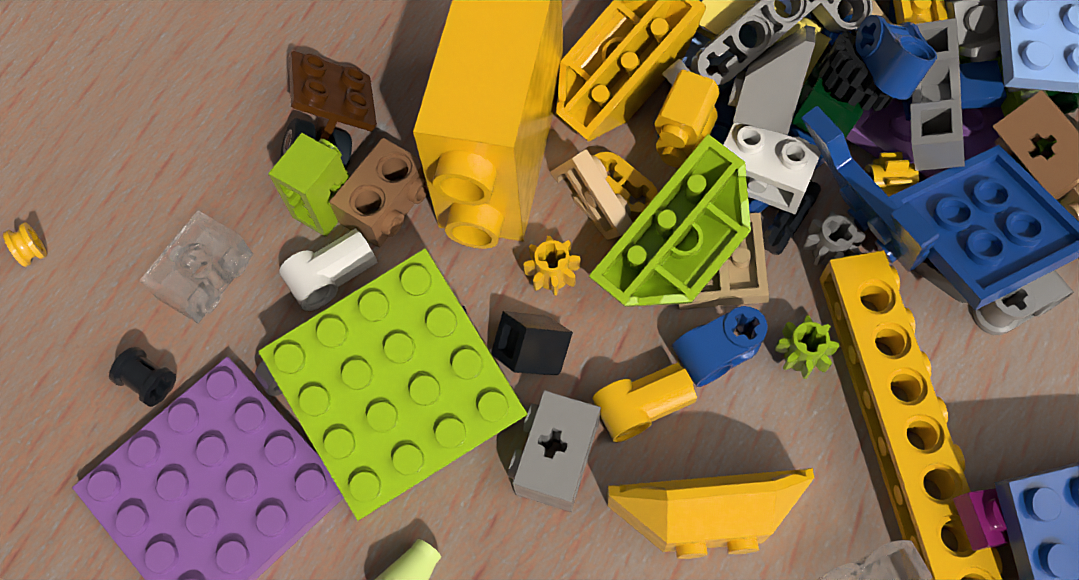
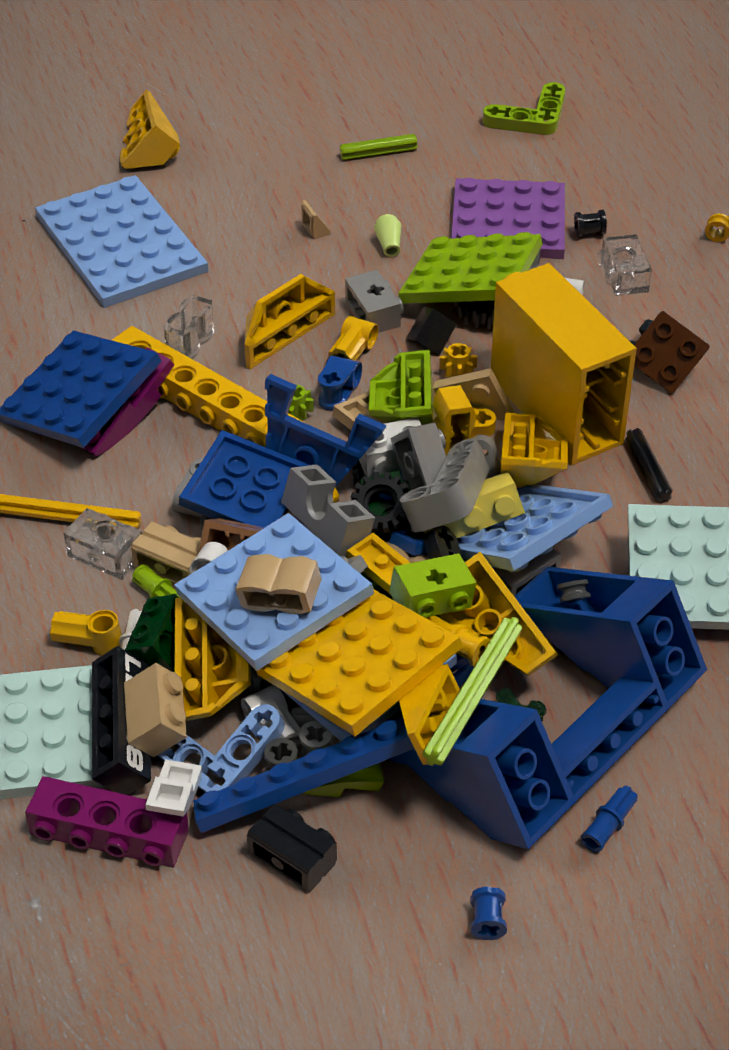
camera: 135 degrees right, 20 degrees down
lime brick [268,133,350,237] -> none
blue piece [855,15,937,100] -> none

